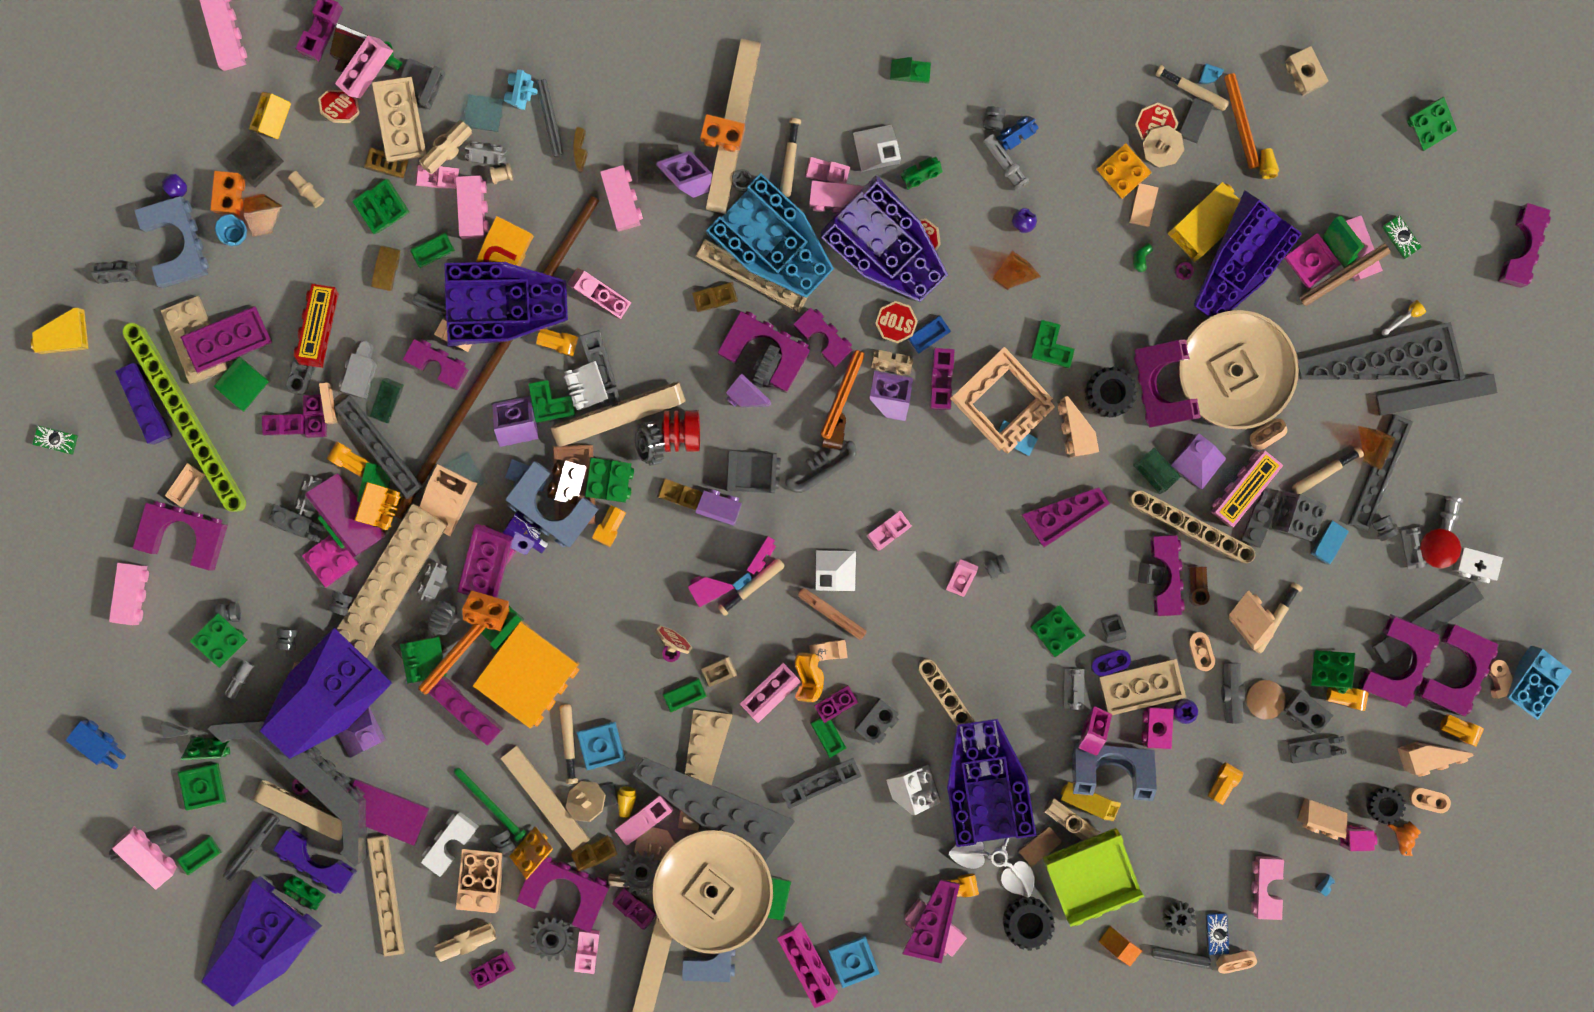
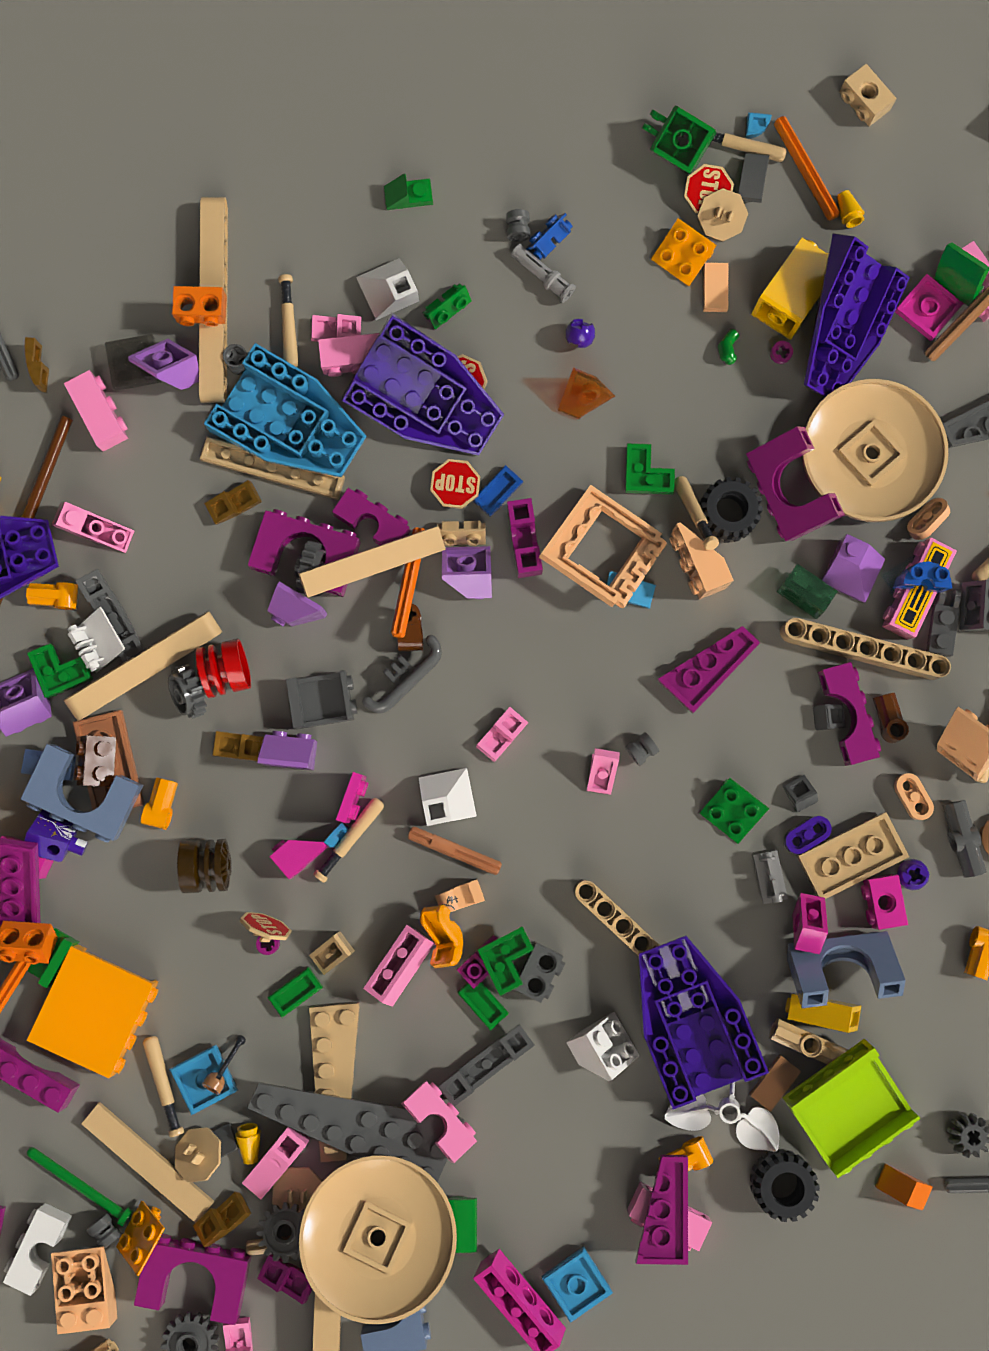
camera: 10 degrees left, 5 degrees down
green plate [584,457,634,503] -> none
none -> dark brown wheel [177,839,232,893]
none -> hinge [202,1035,246,1095]
none -> tan tile [298,526,446,598]
none -> bright pink arch [401,1081,477,1163]
none -> green plate [478,927,535,996]
none -> green hinge [642,105,717,175]
none -> tan piece [674,476,719,550]
none -> blue cylinder [893,561,952,593]

